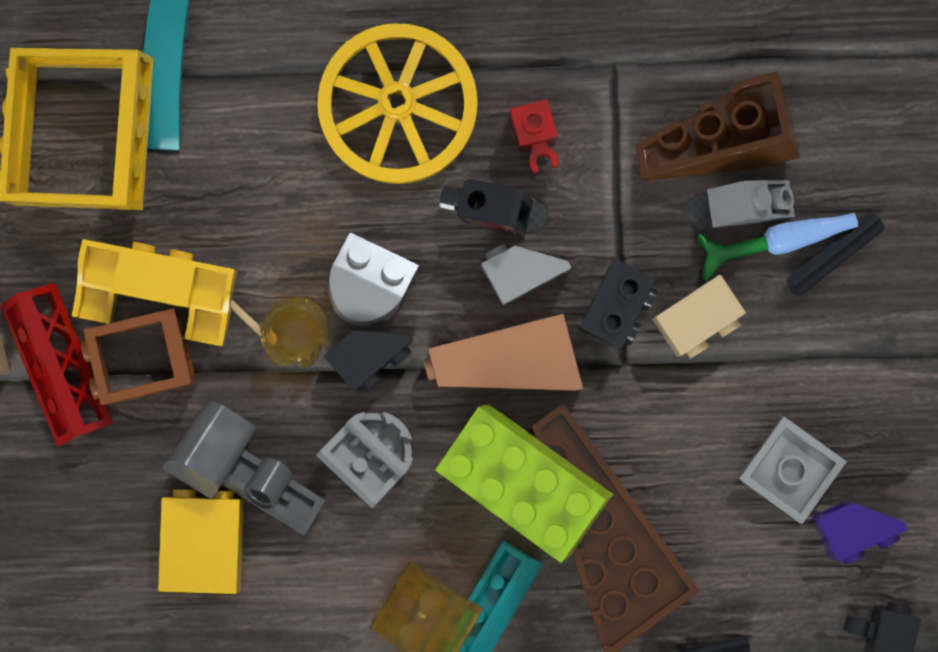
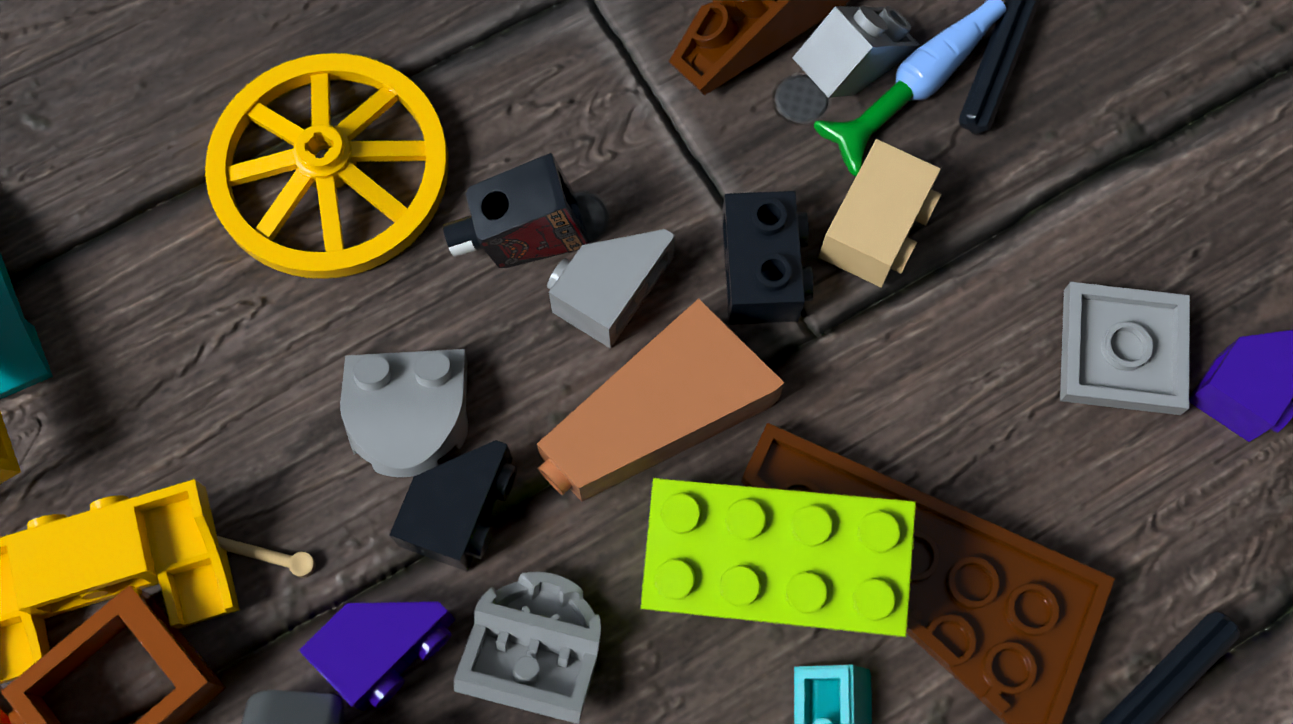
camera: 30 degrees left, 15 degrees down
clear yellow hair [259,296,329,367] -> none
red brick [509,99,558,174] -> none
none -> dark purple slope [299,602,456,711]

